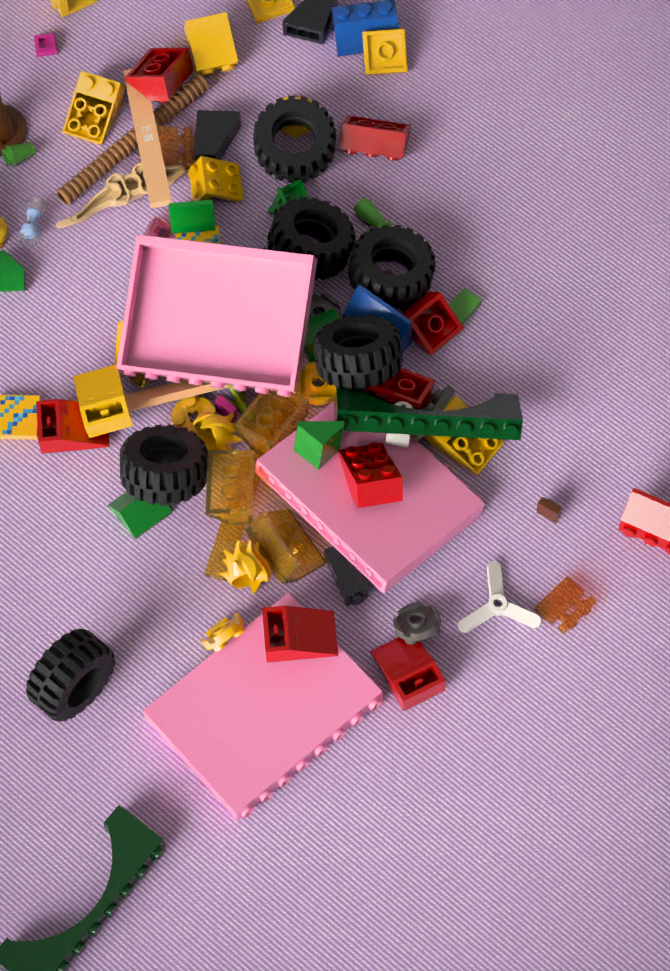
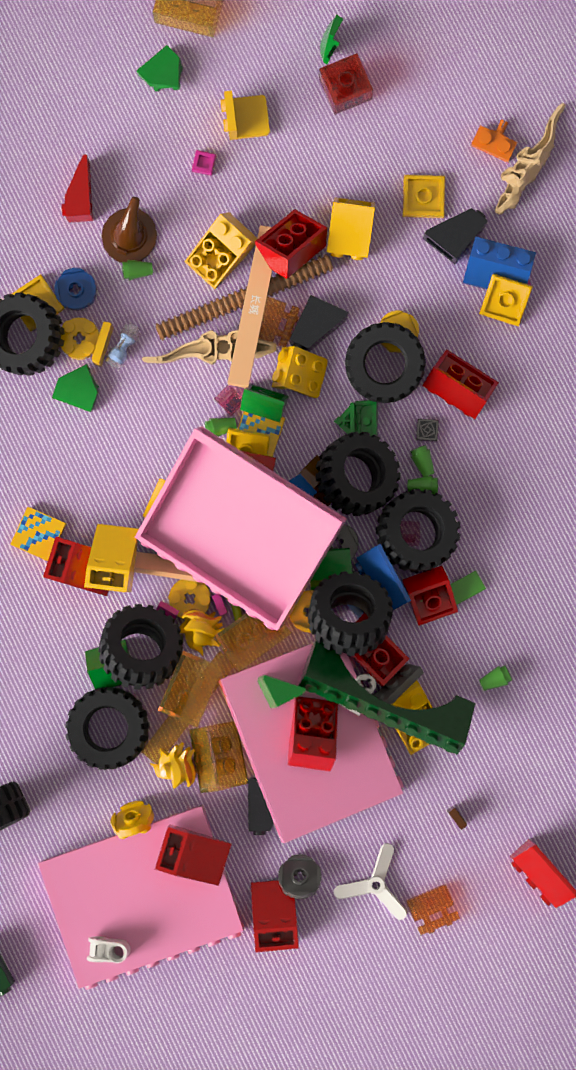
camera: 25 degrees right, 20 degrees up
none -> black tyre [65,687,150,770]
none -> white piece [87,936,131,963]
none -> yellow tile [91,321,114,367]
none -> tile [416,419,439,442]
none -> bright green cone [479,665,513,691]

